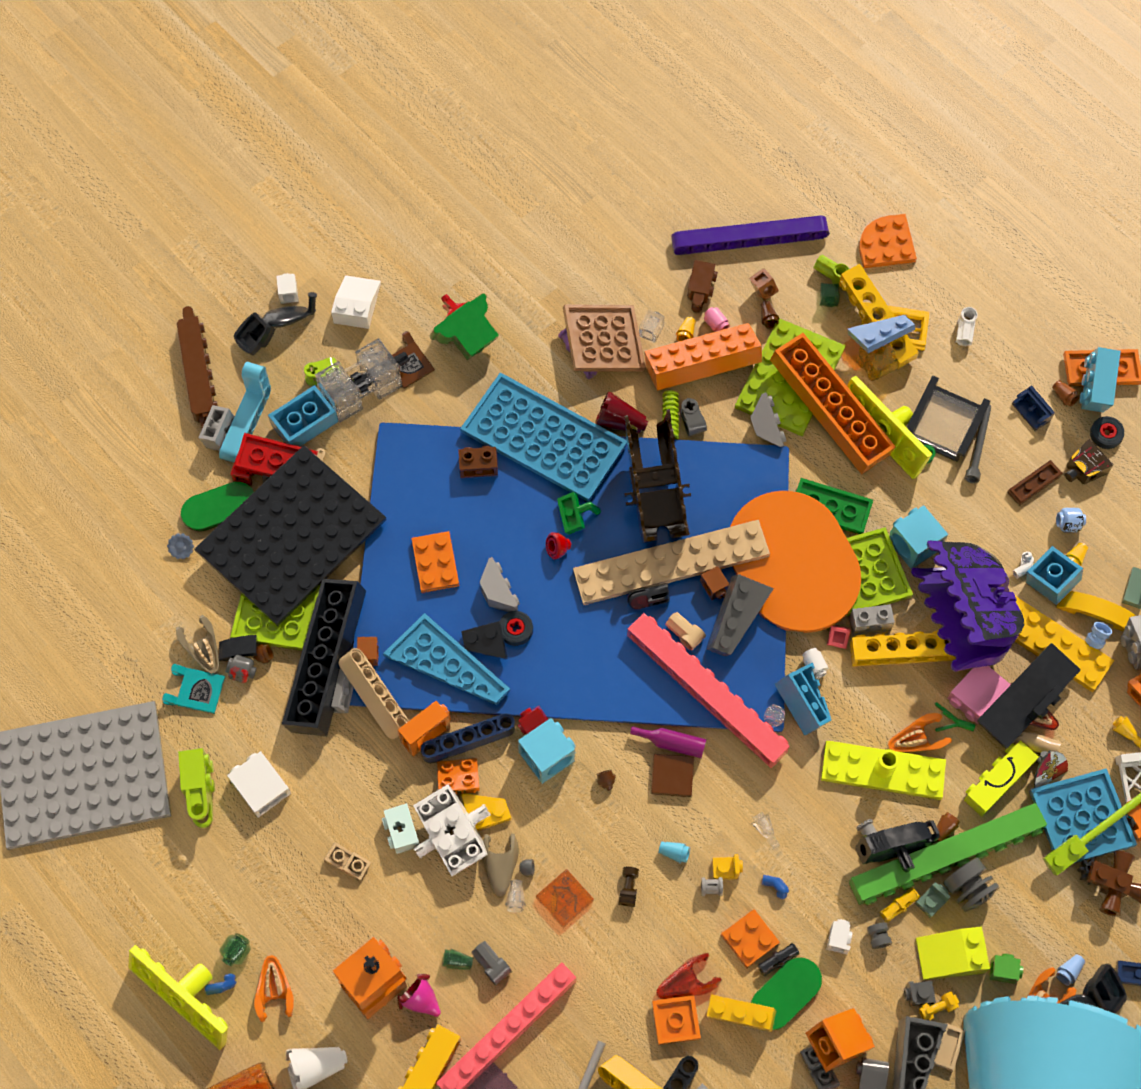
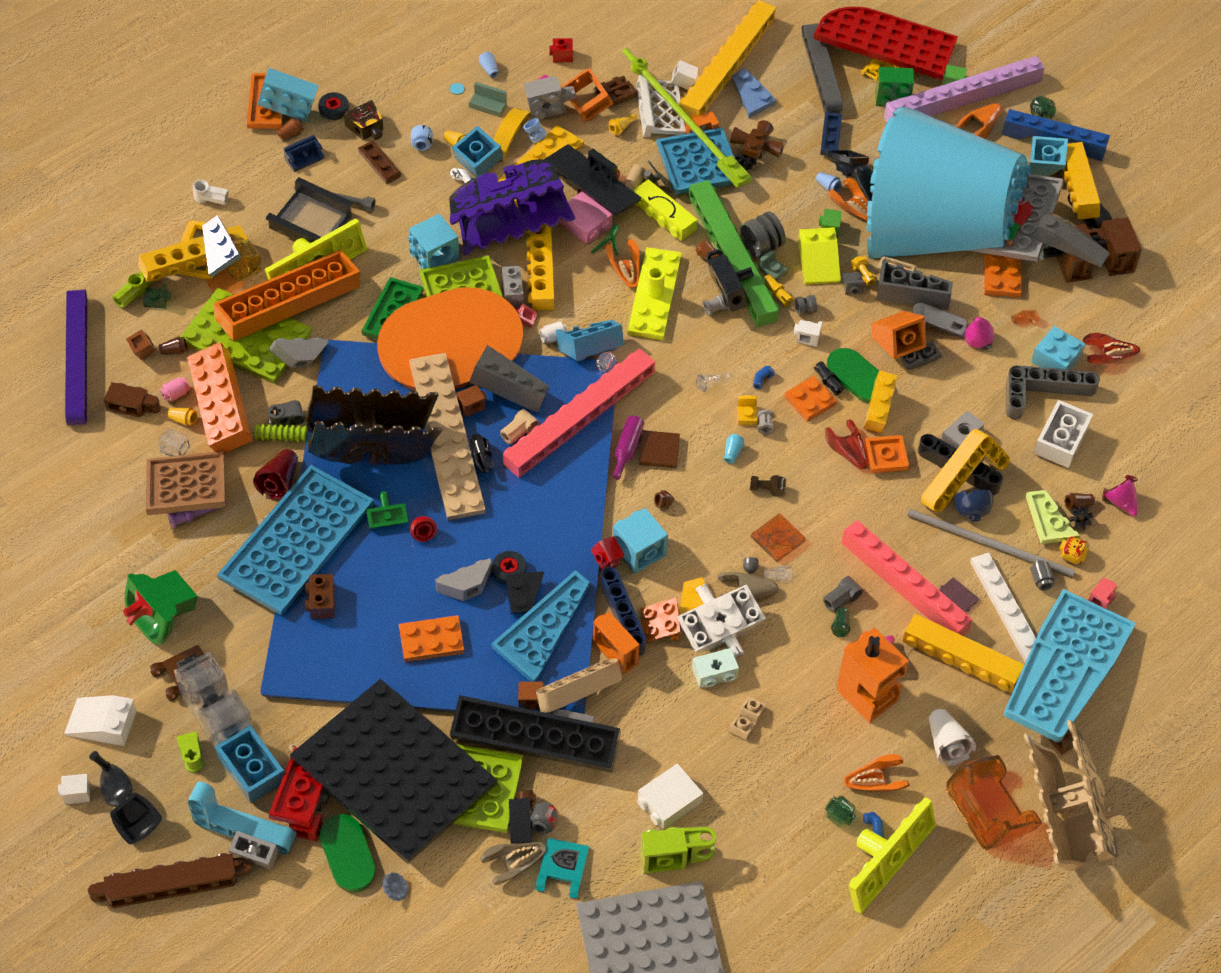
camera: 90 degrees left, 10 degrees down
orange plate [859,214,917,269] -> none

